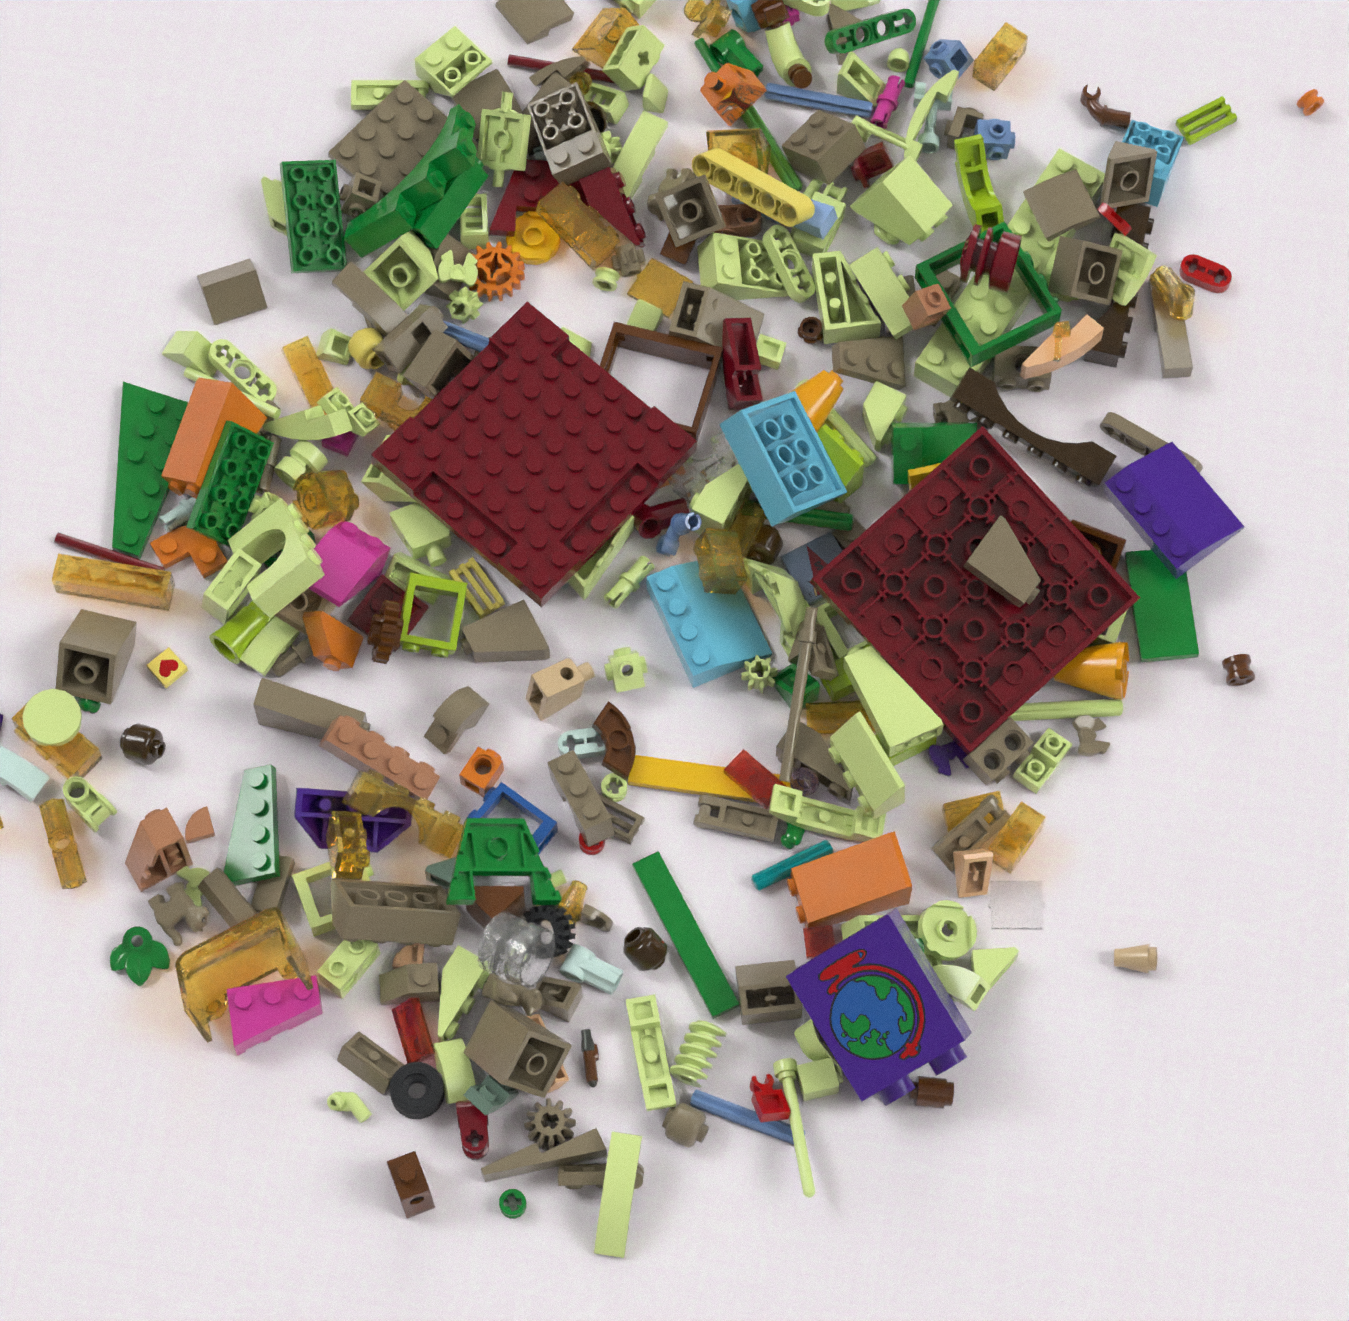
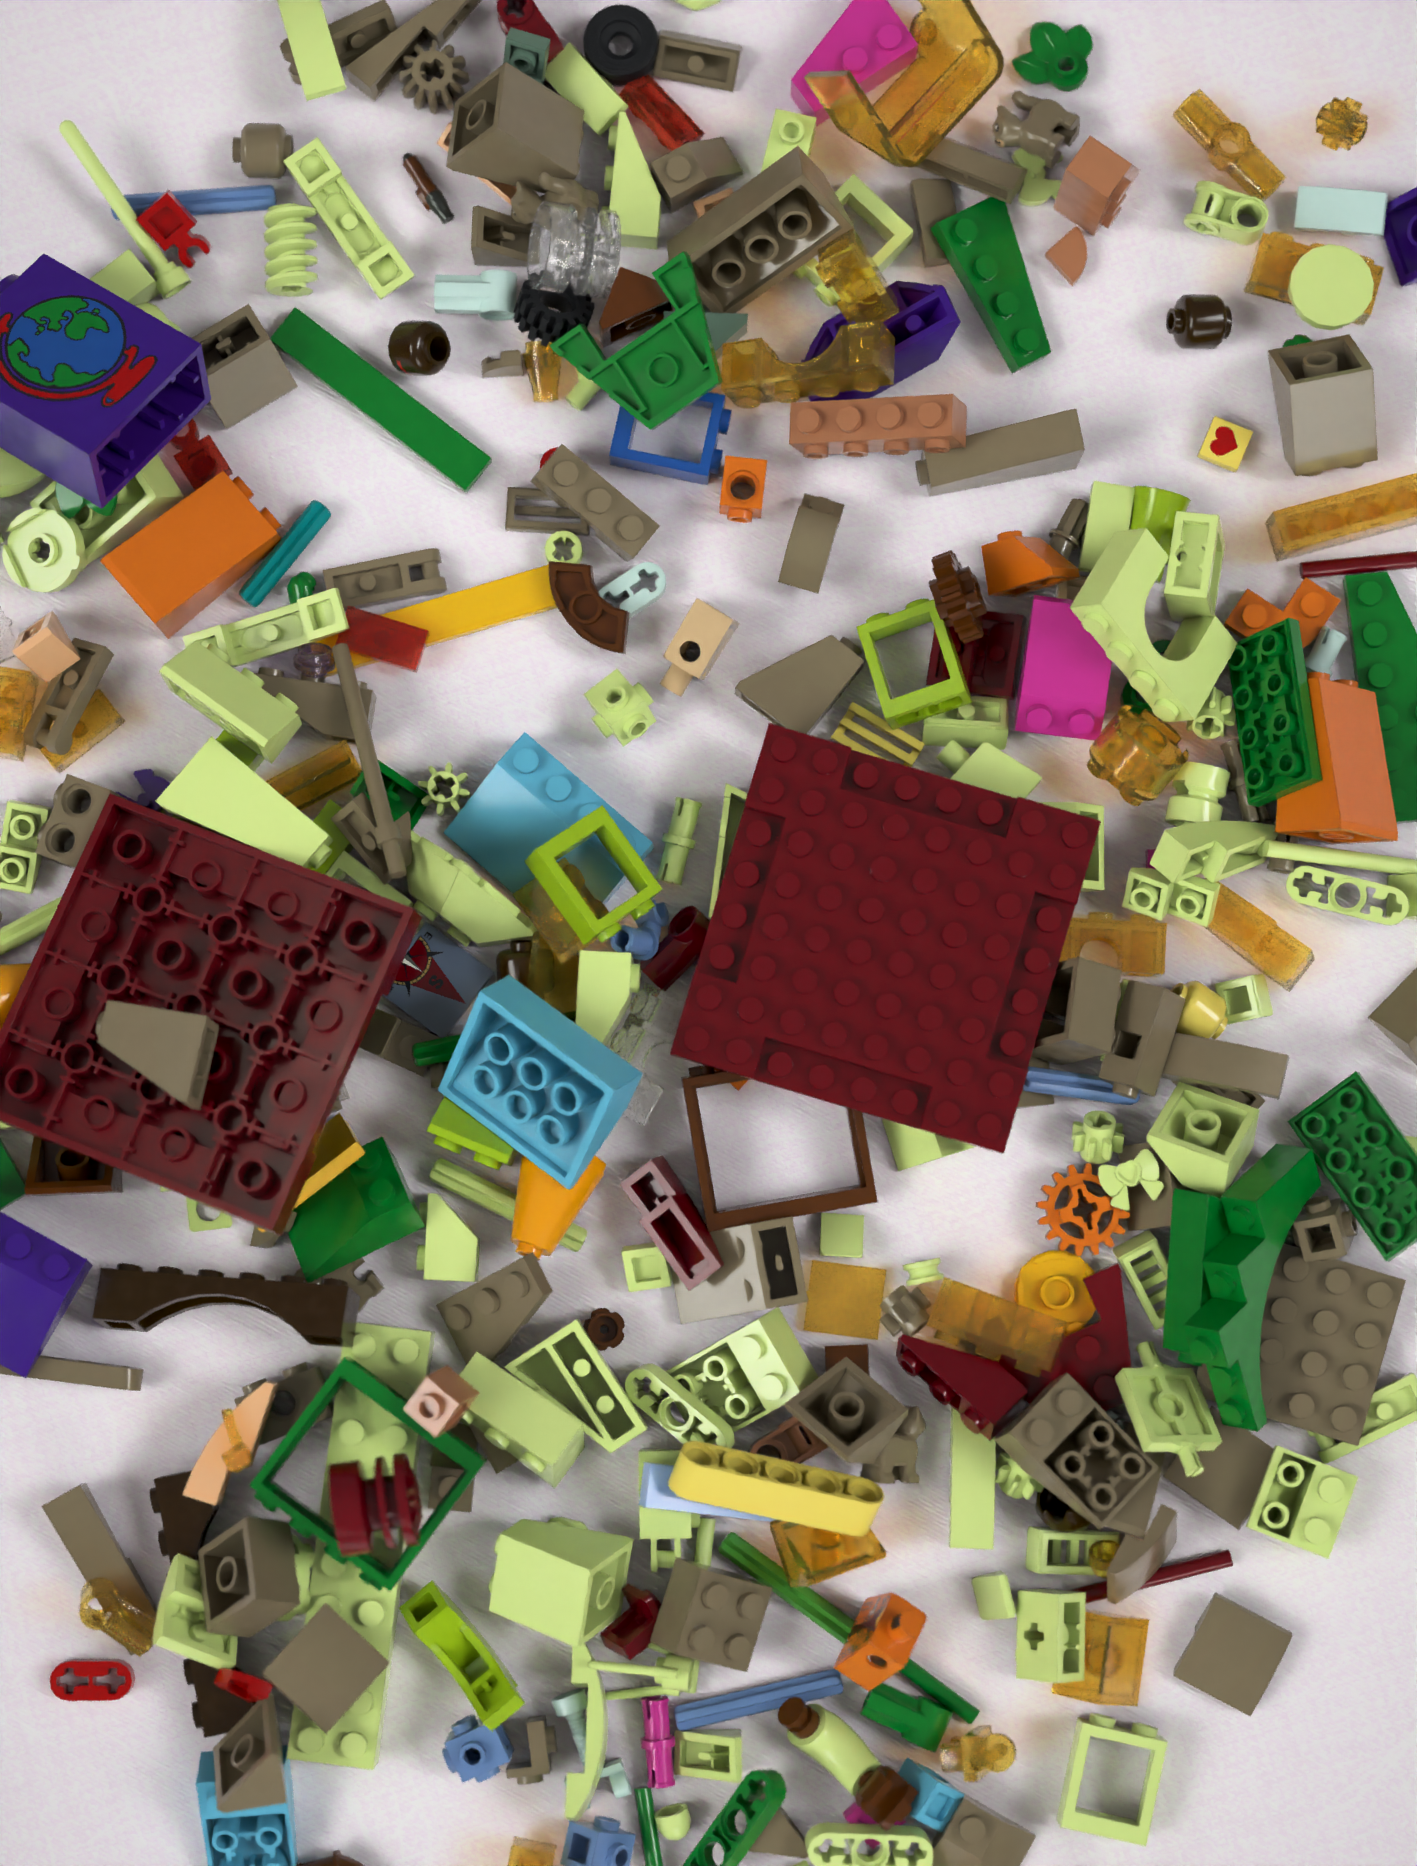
camera: 155 degrees right, 15 degrees up
none -> lime window [524,805,663,946]

